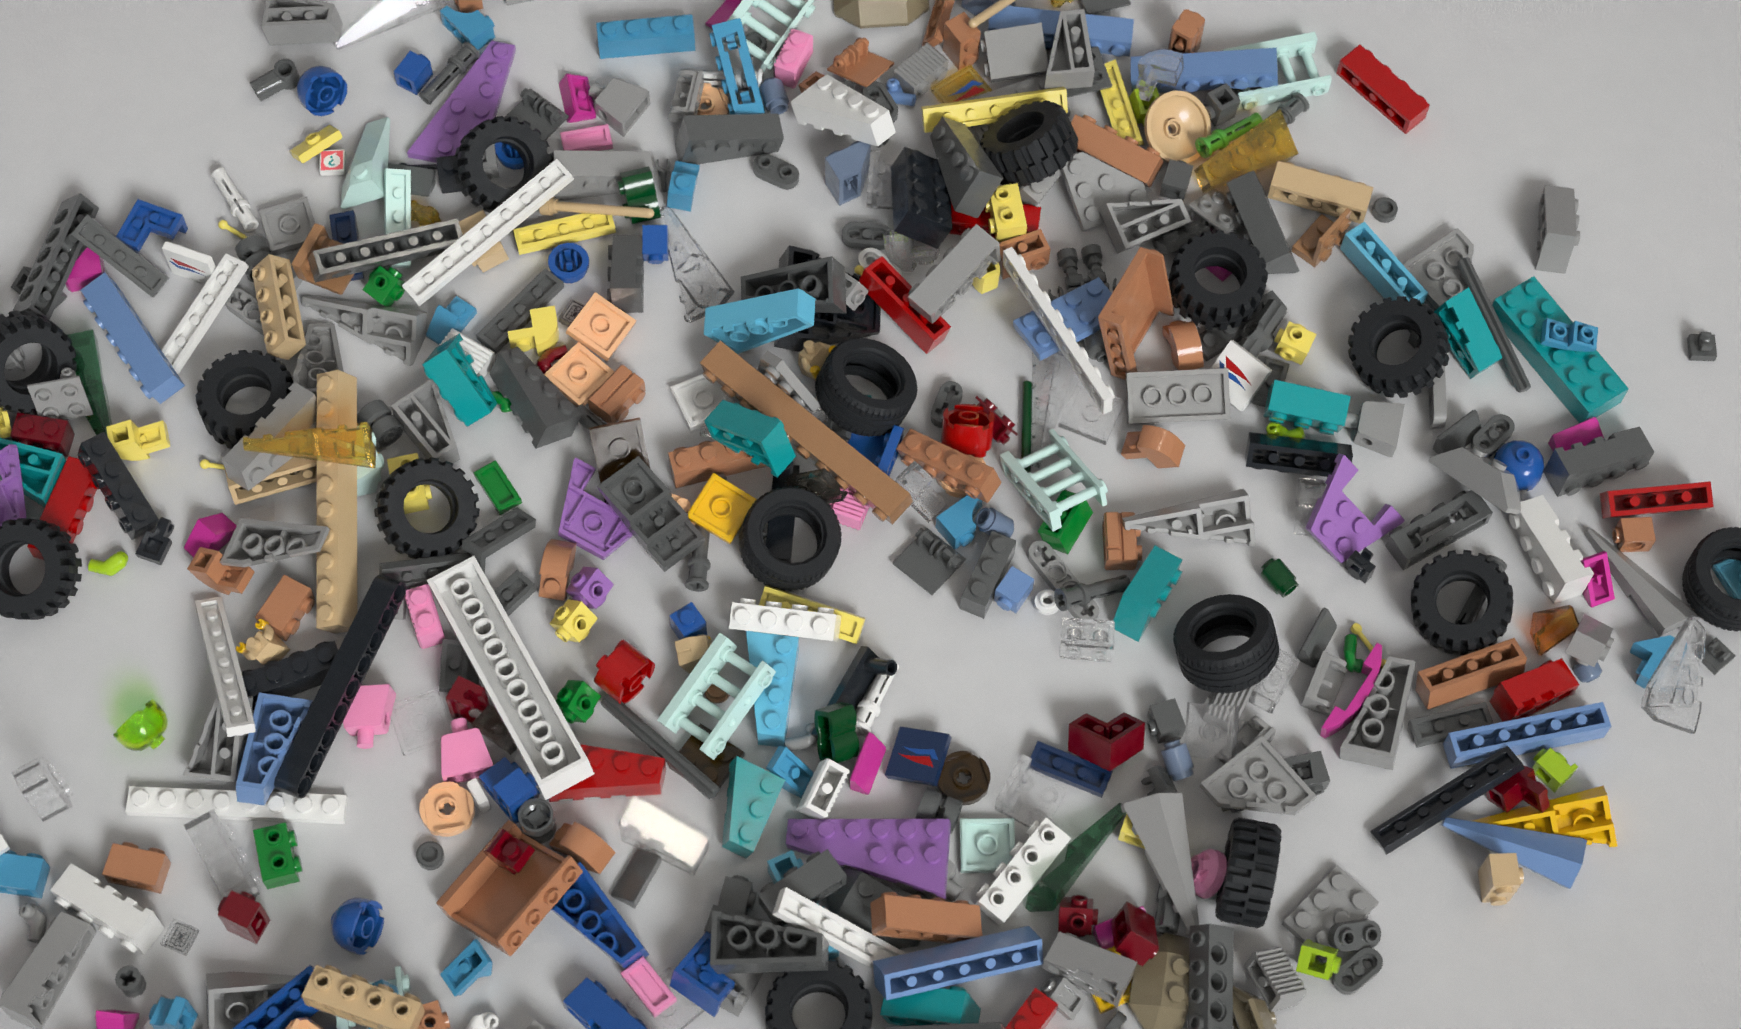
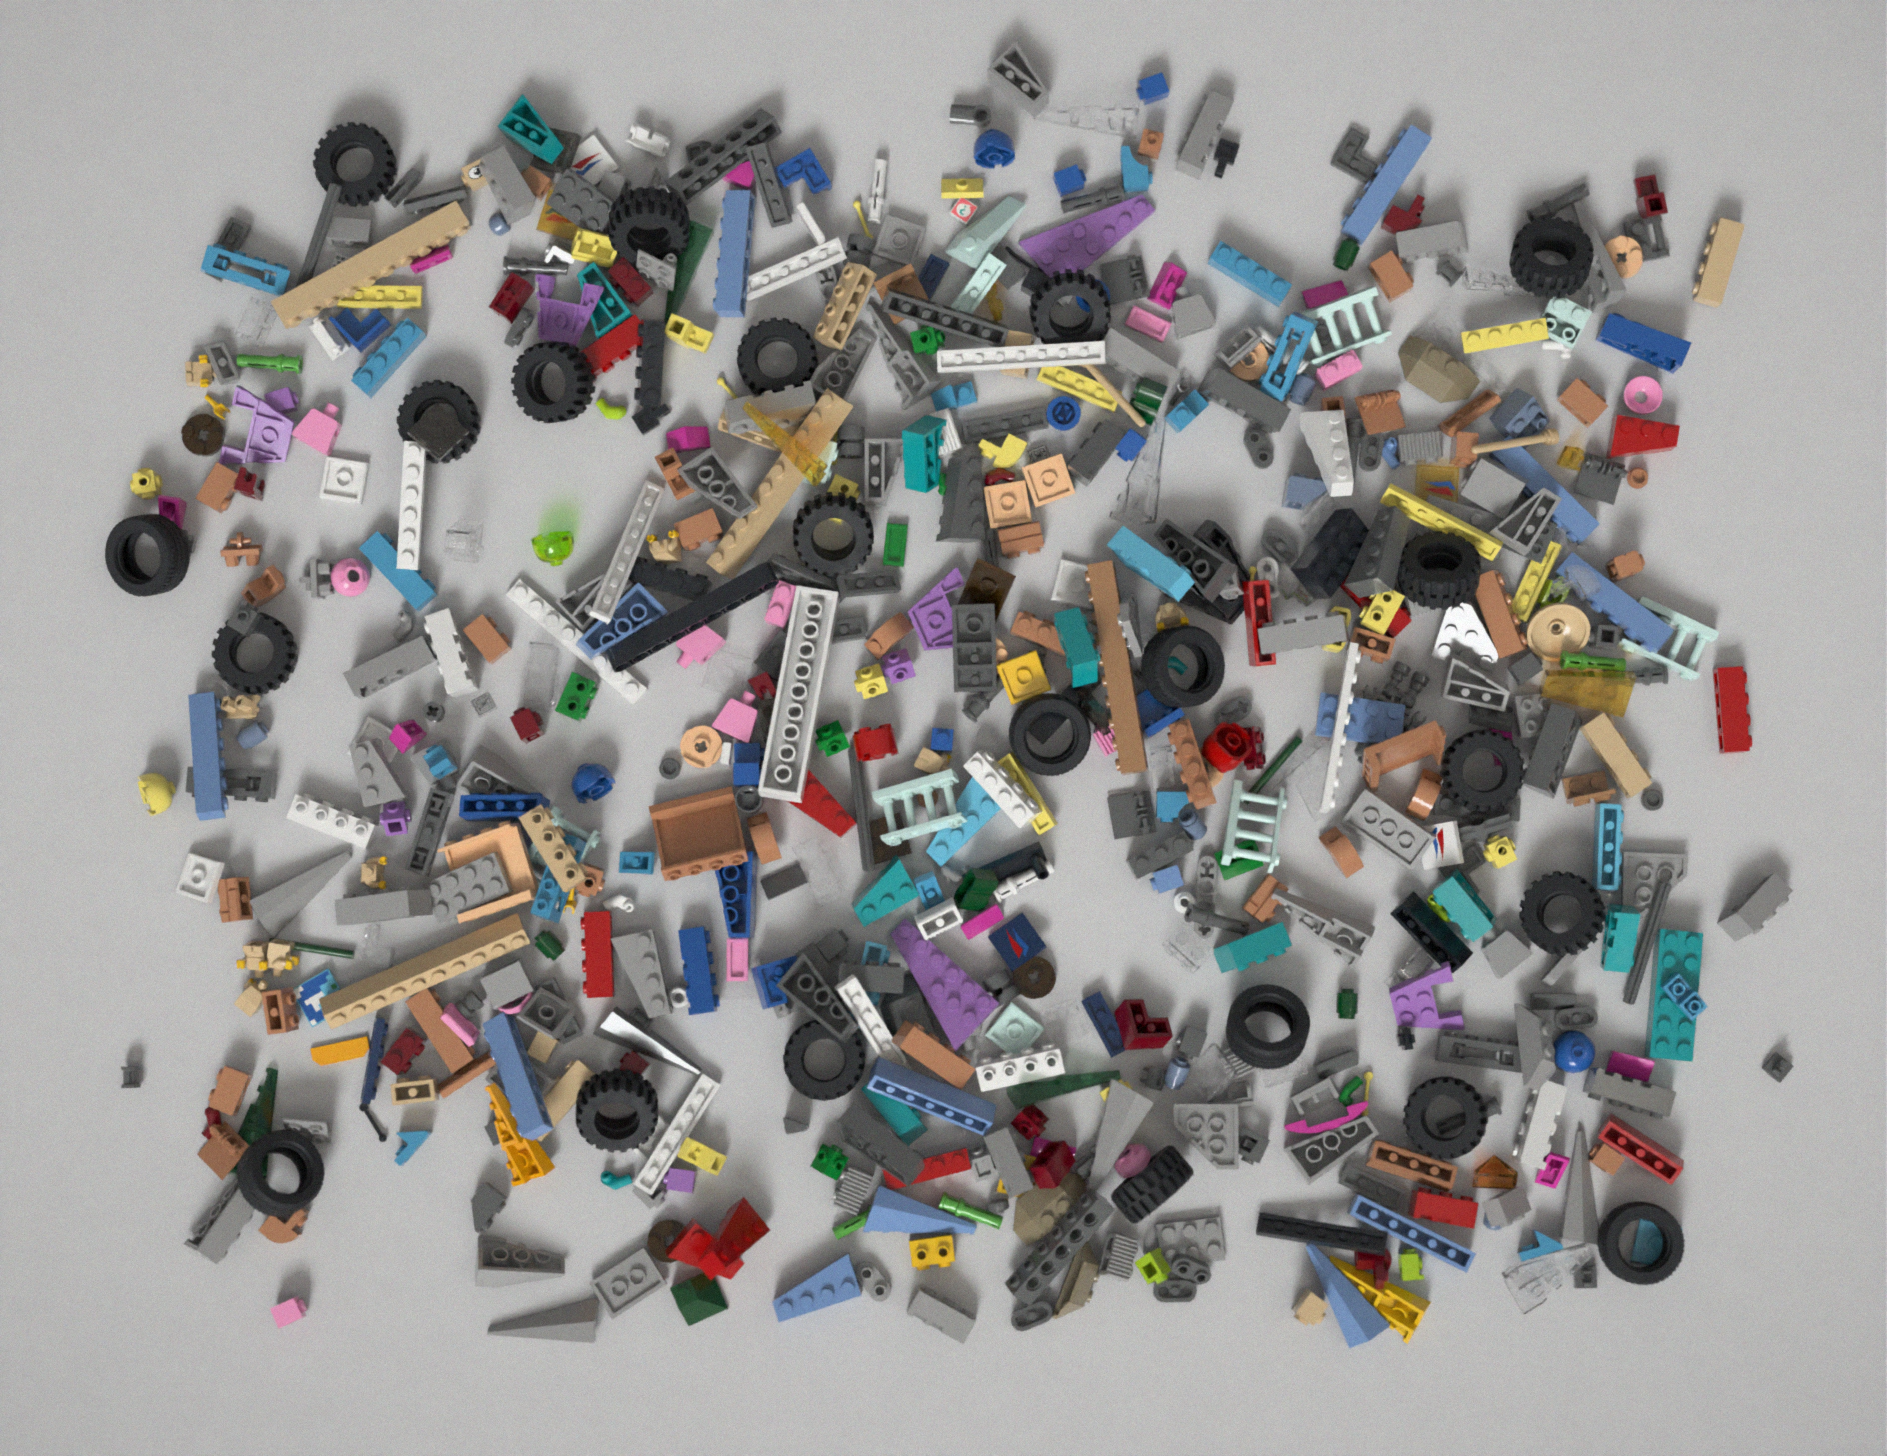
camera: 40 degrees right, 20 degrees up
dark red brick [483,828,535,875] -> none

